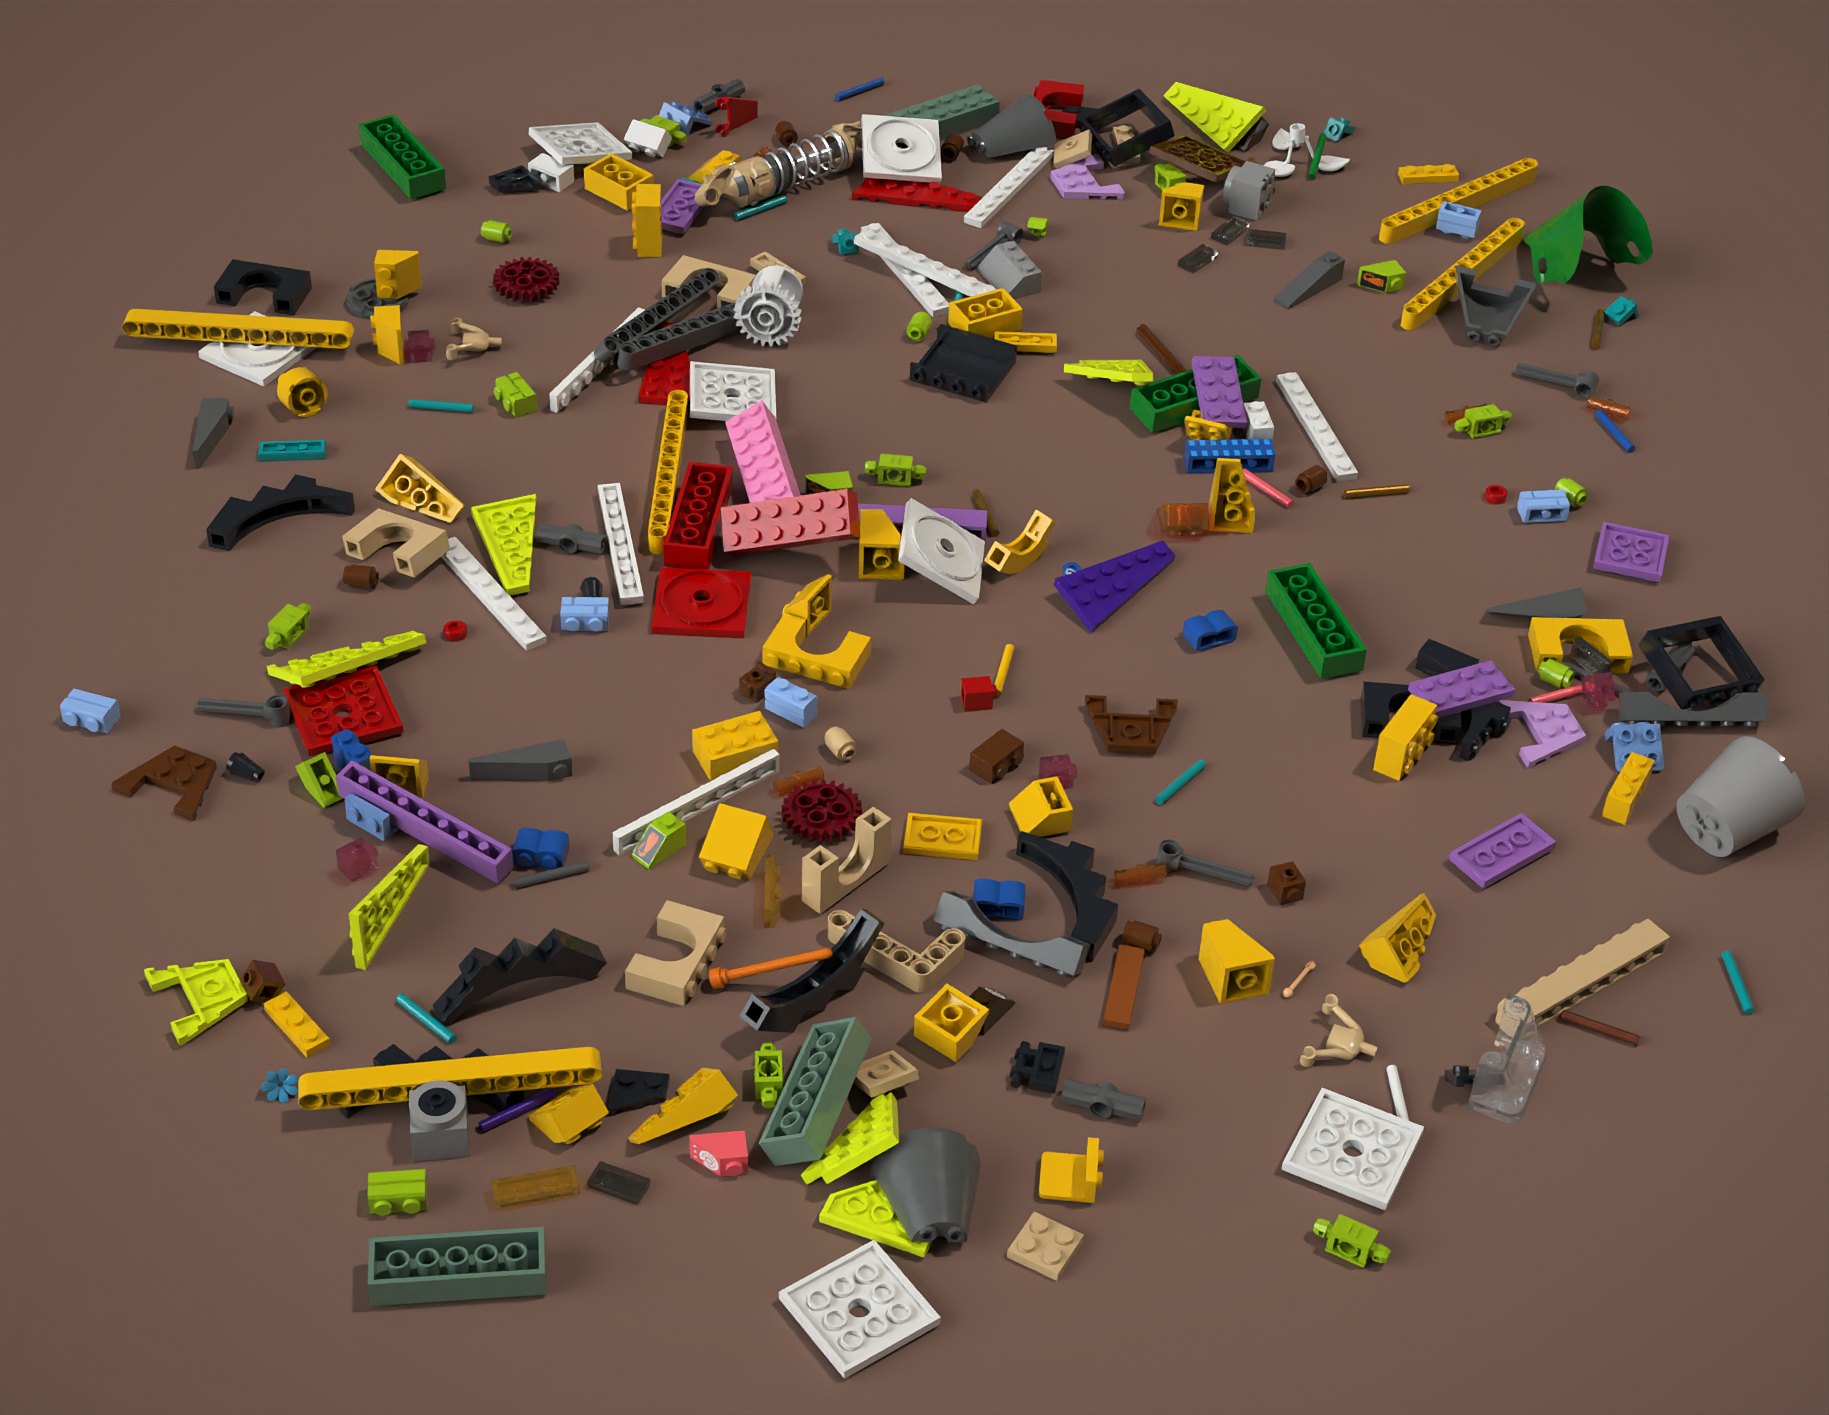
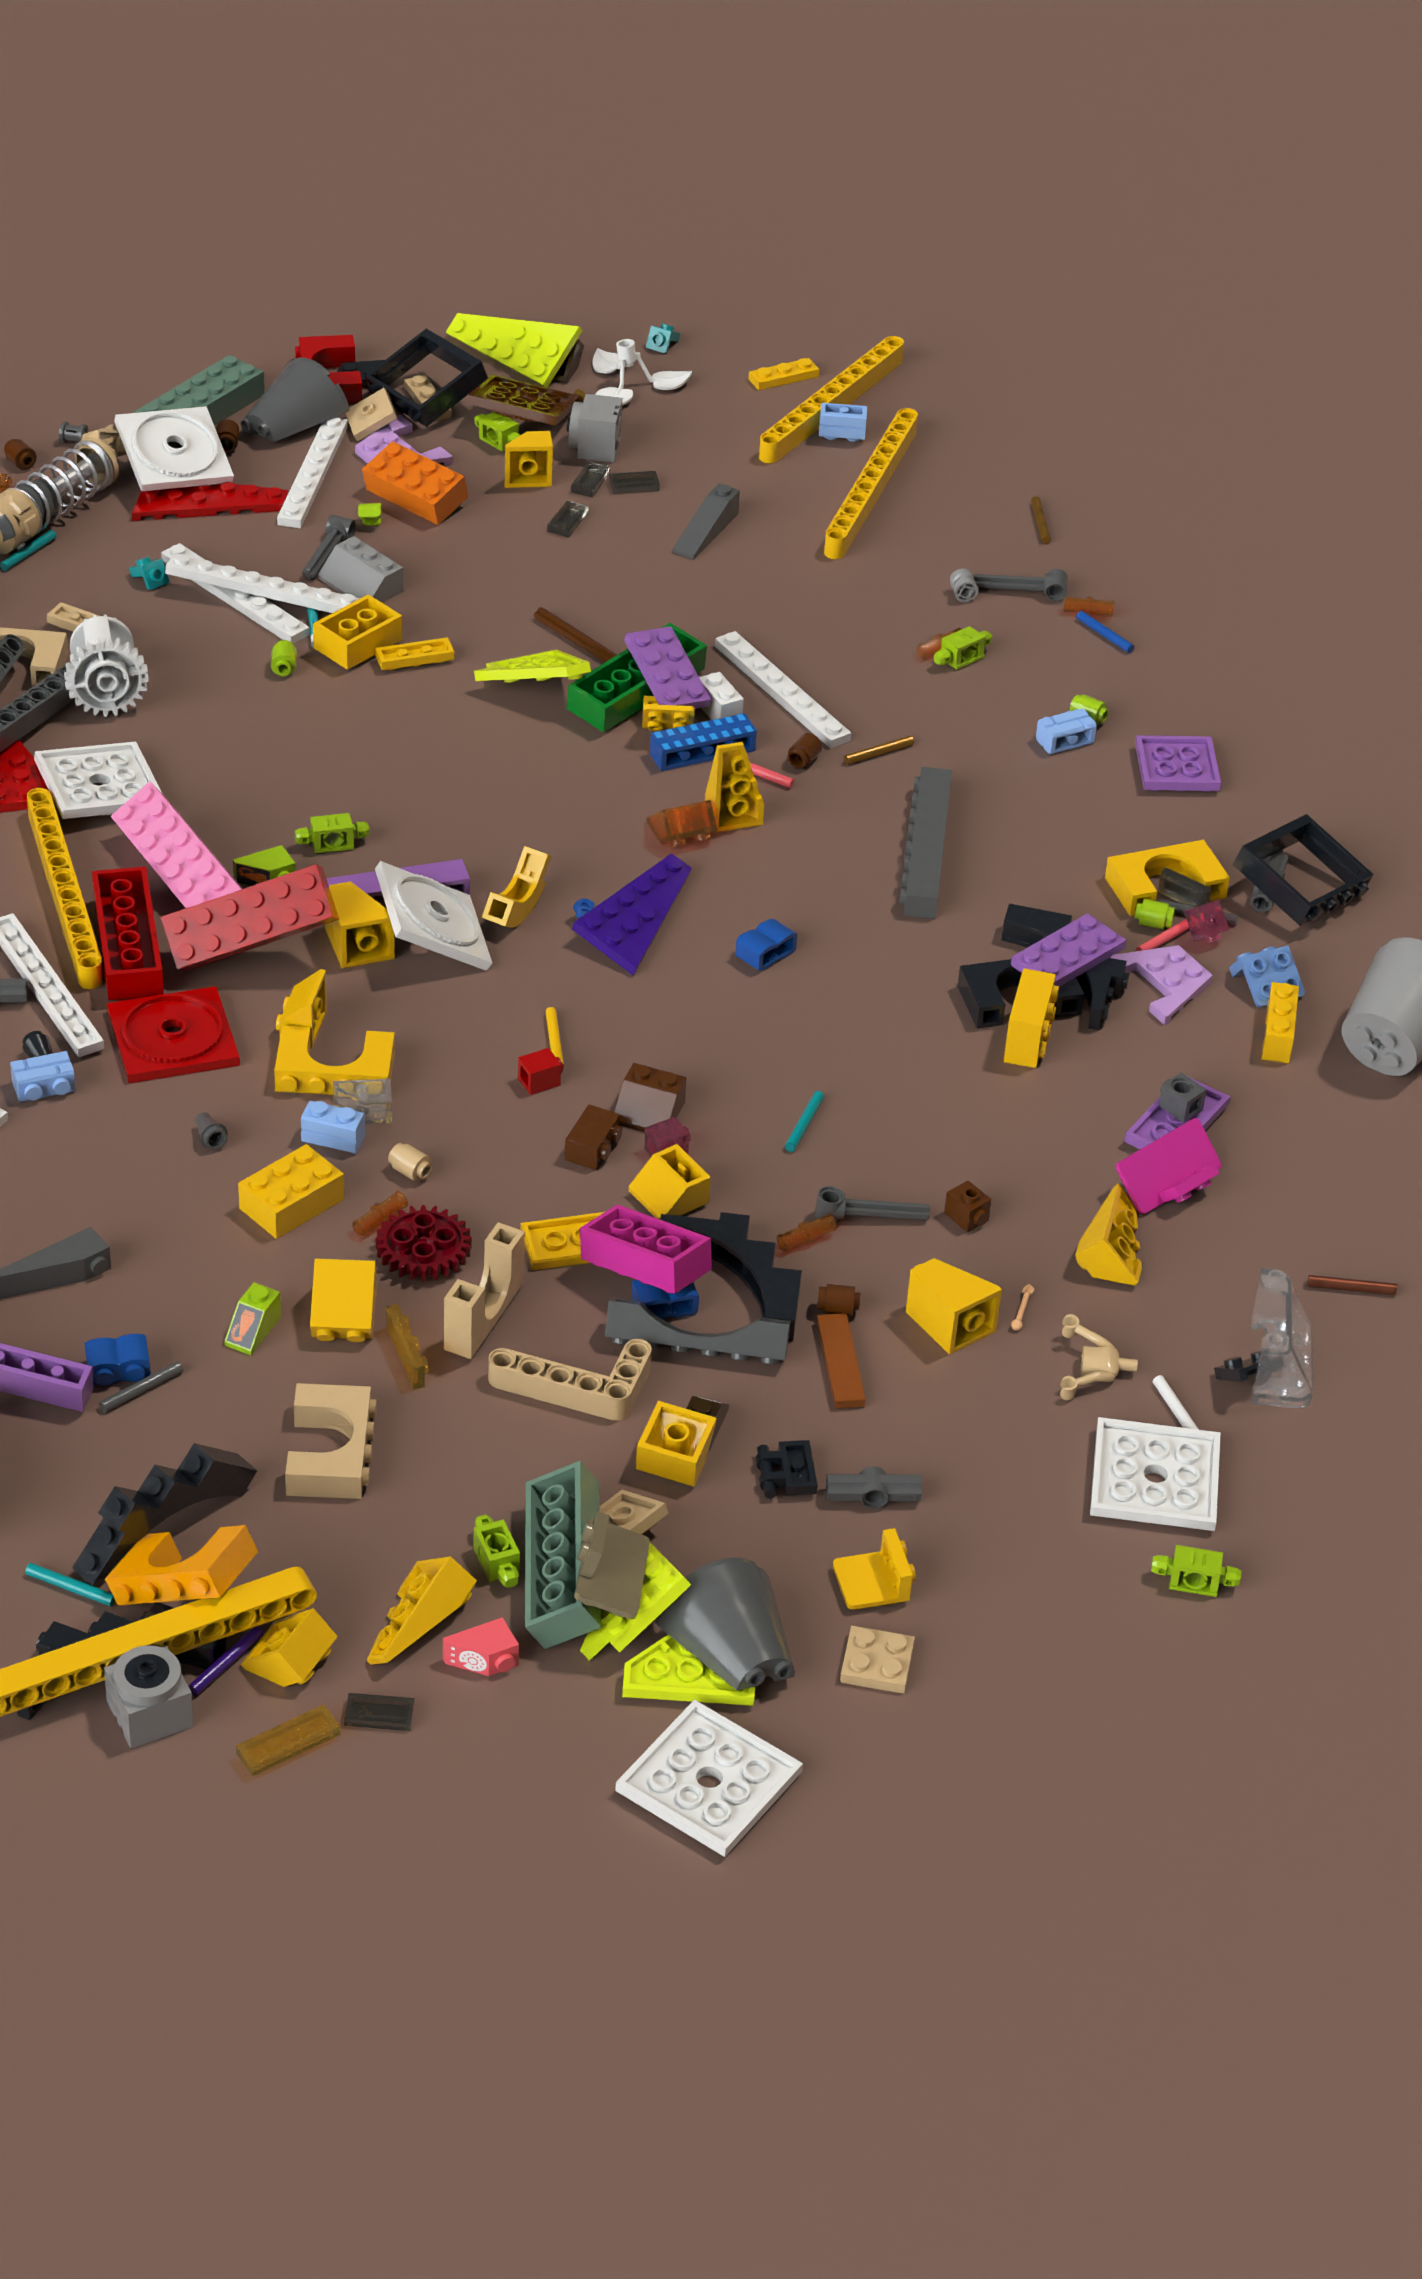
camera: 20 degrees left, 0 degrees up
lime brick [368,1169,427,1216] -> none
sand green brick [368,1227,547,1306] -> none
black wing [607,1069,670,1116] -> none
white plate [613,749,780,856] -> none
orange piece [709,948,832,990] -> none
reddish brown brick [739,661,776,703] -> none
black arch [739,909,885,1033] -> none
blue bar [835,77,884,101] -> none
black panel [910,324,1017,403] -> none
pearl gold bar [972,489,1000,537] -> none
reddish brown wing [1085,695,1178,754] -> none
green brick [1265,563,1367,679] -> none
green bar [1308,133,1327,179] -> none
lime slope [1357,260,1406,293] -> none
dark grey cone [1455,265,1536,346] -> none
red tile [1484,485,1508,505] -> none
dark grey wedge [1488,587,1587,619] -> none
tan brick [1495,919,1670,1041] -> none
green piece [1523,185,1653,284] -> none
teal bracket [1604,296,1639,326] -> none
dark grey arch [1619,692,1767,727] -> none
none -> dark grey bush [59,421,89,443]
none -> light orange arch [105,1525,258,1606]
none -> dark grey cone [195,1112,228,1150]
none -> clear slope [333,1079,392,1124]
none -> orange brick [362,441,469,525]
none -> dark tan bracket [574,1511,650,1619]
none -> dark pink brick [580,1204,712,1294]
none -> slope [615,1063,687,1137]
none -> dark grey brick [900,767,952,919]
none -> light grey wheel [949,568,978,602]
none -> dark pink bracket [1116,1118,1221,1214]
none -> dark grey brick [1159,1072,1206,1123]

